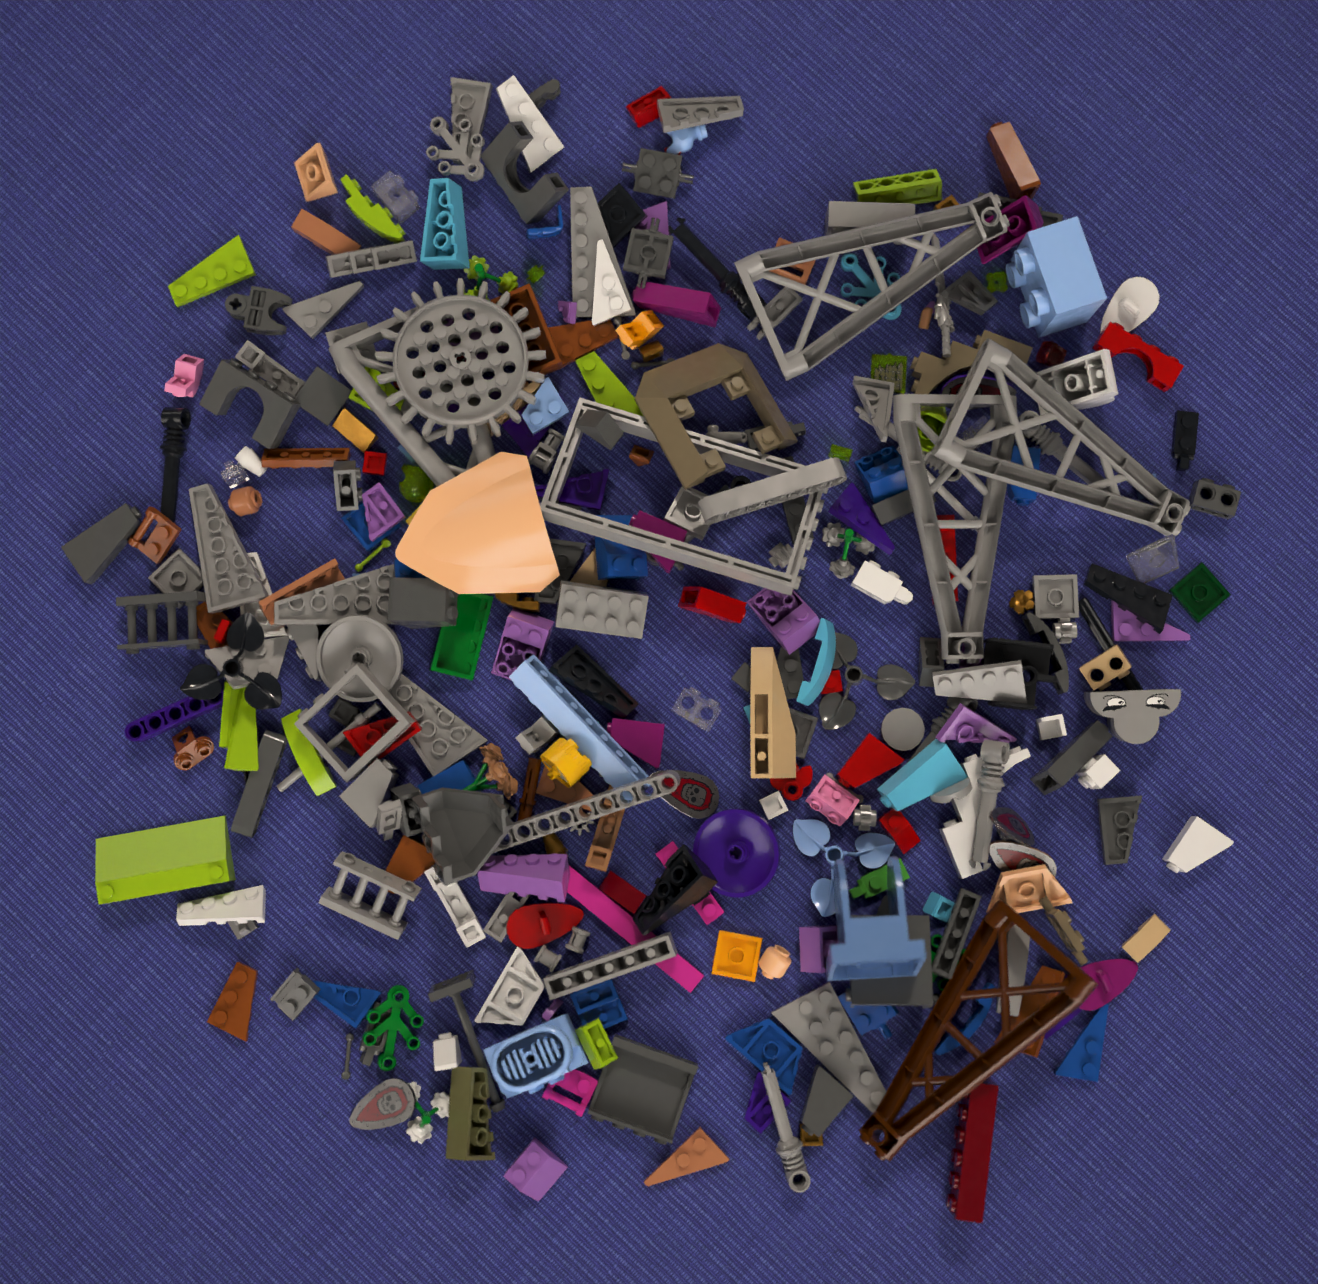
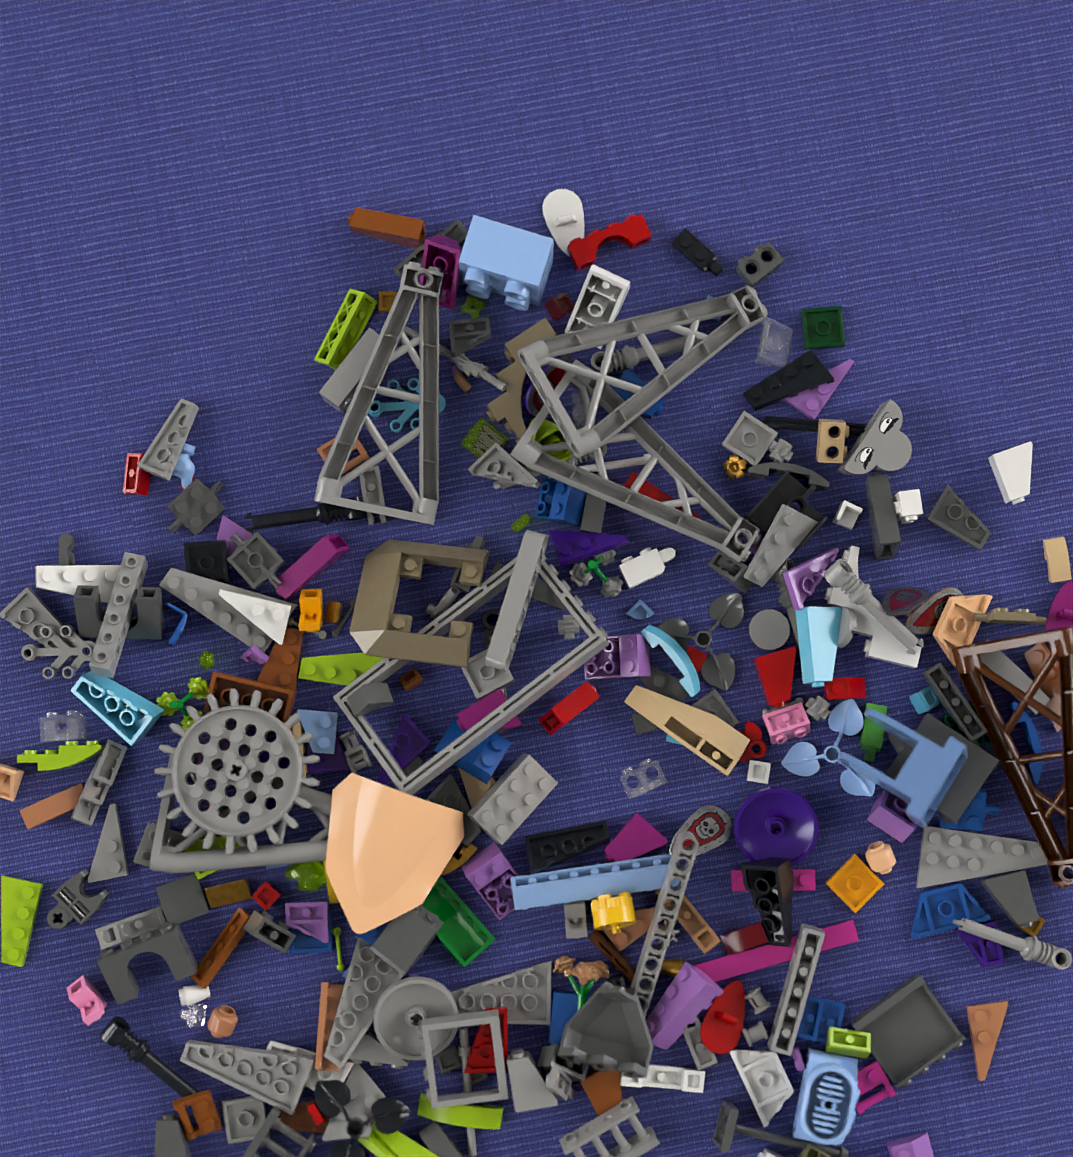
camera: 55 degrees left, 0 degrees up
none -> light grey brick [89,552,148,678]
none -> medium blue tile [626,599,655,620]

